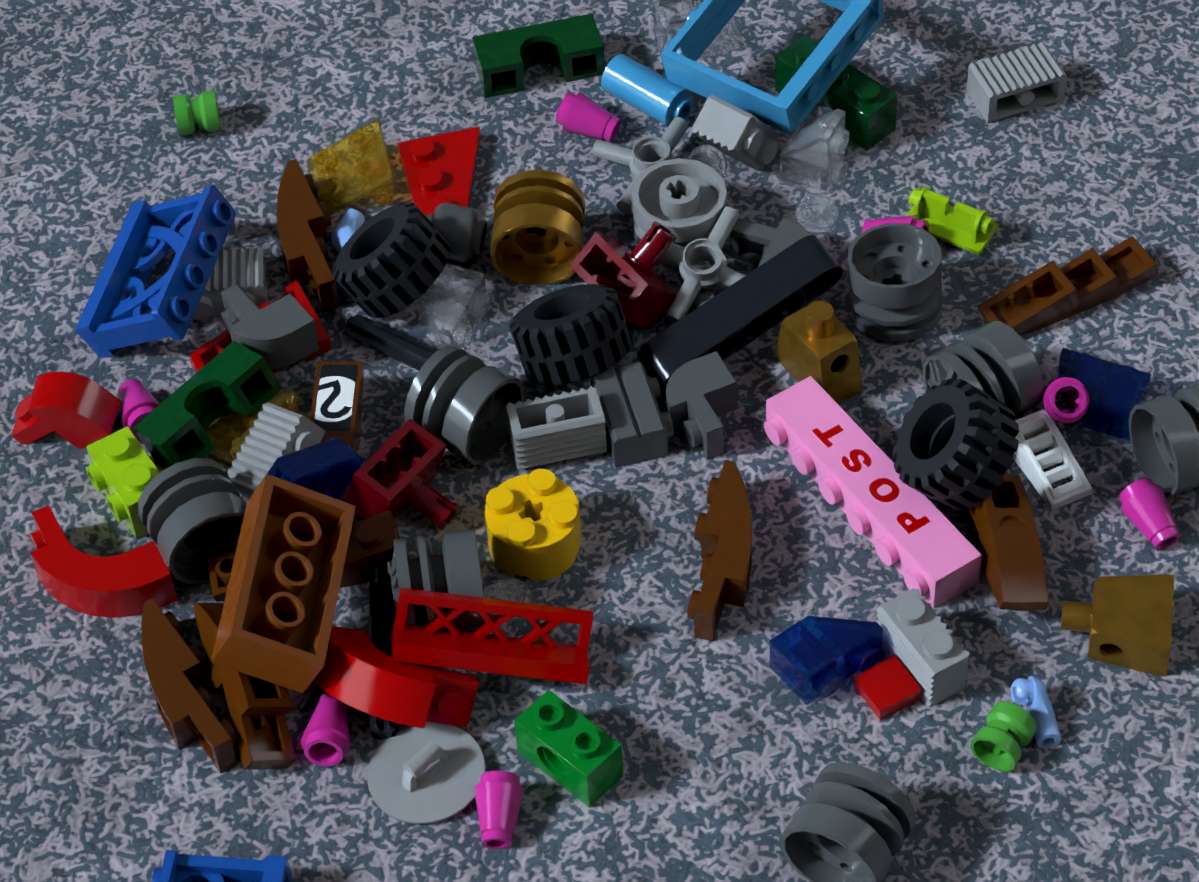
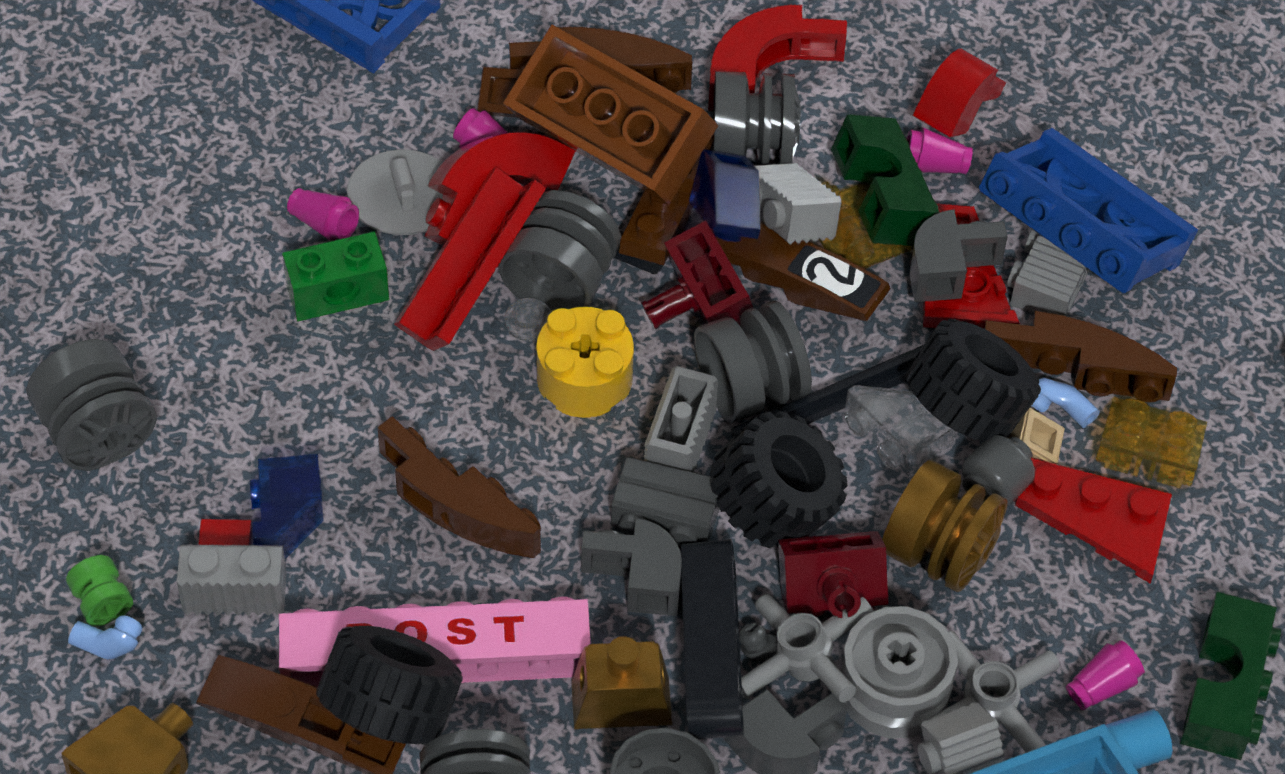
camera: 115 degrees right, 5 degrees up
lime brick [86,426,160,539] -> none

